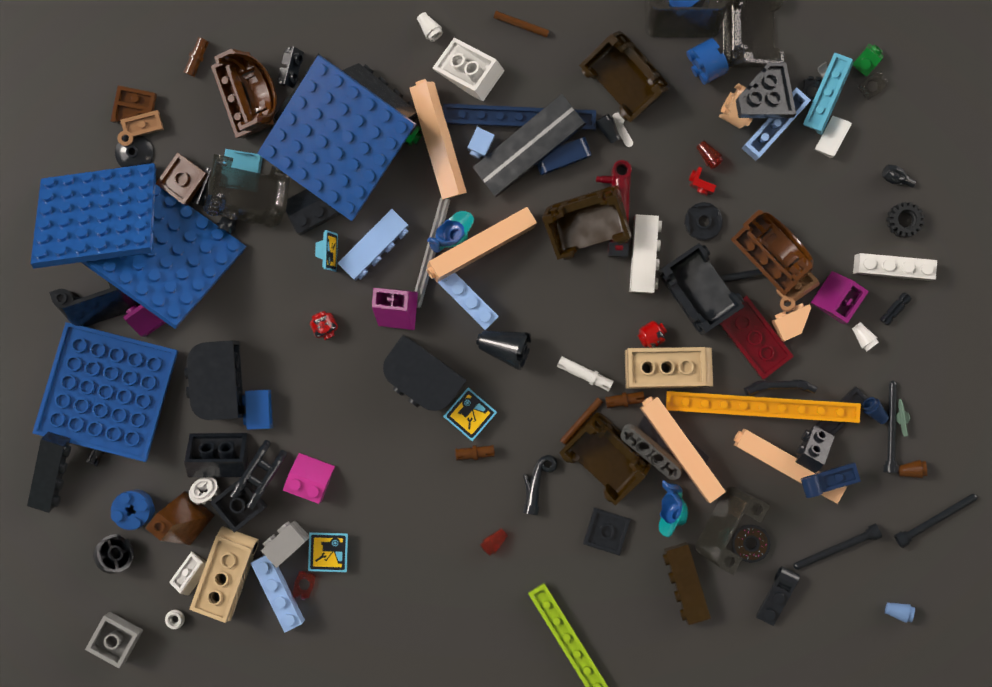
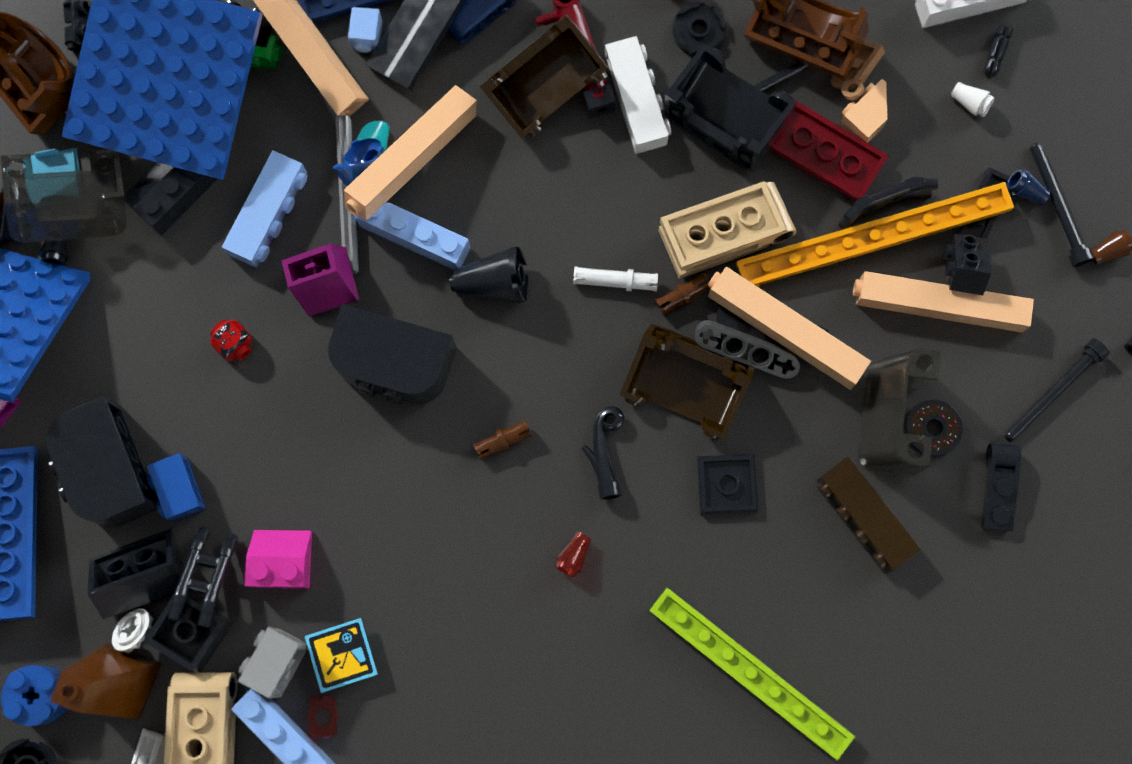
camera: 20 degrees left, 10 degrees down
piece [315,230,338,272] -> none
piece [443,388,497,441] -> none
reddish brown bar [560,398,603,445] -> none
red head [637,321,667,348] -> none
blue hair [659,480,688,537] -> none
dark blue plate [801,462,861,498] -> none
magenta slope [810,271,869,324] -> none
sand green piece [896,399,910,436] -> none

